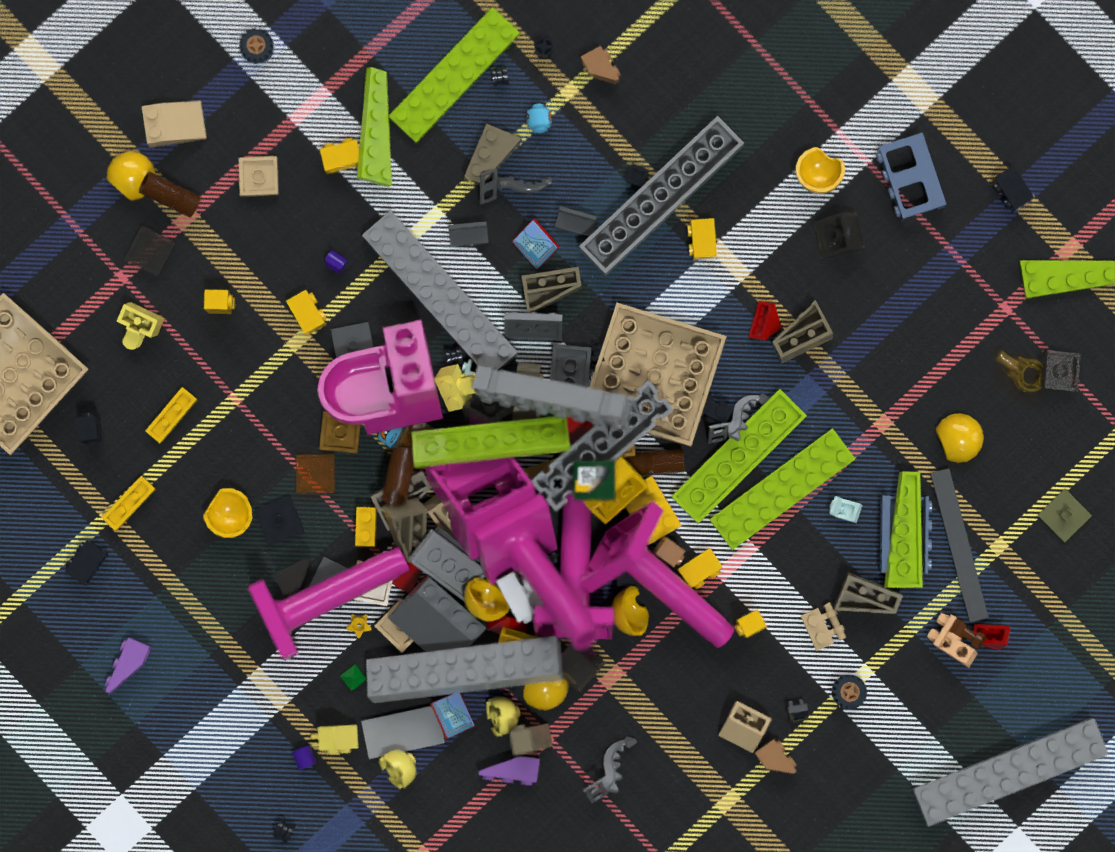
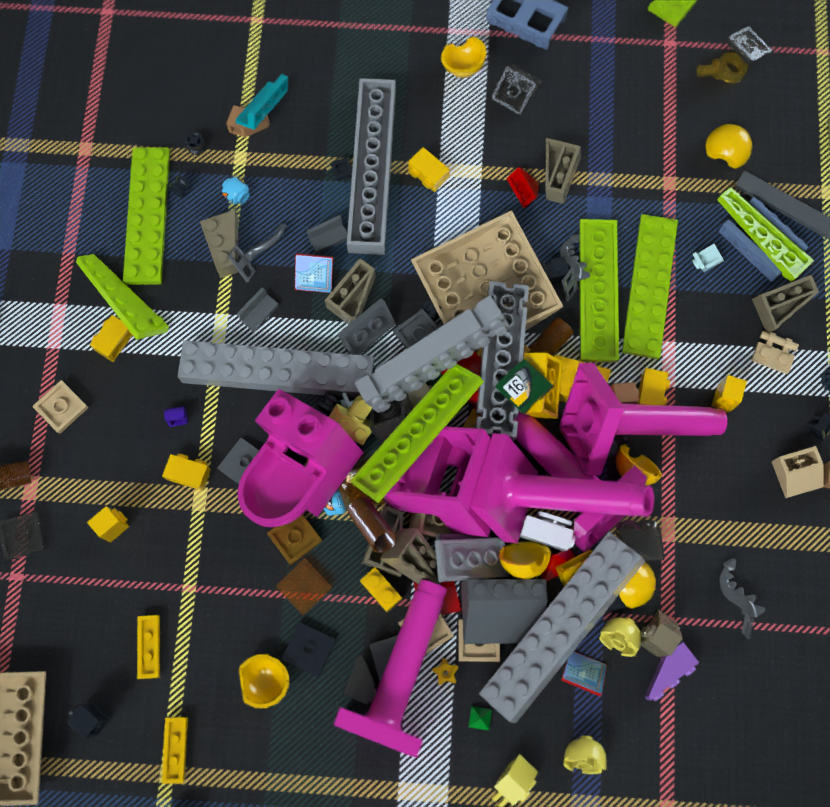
camera: 45 degrees left, 10 degrees down
light yellow brick [117,302,165,349] -> none
light grey tile [361,706,445,759] -> none
none -> teal panel [236,74,288,130]

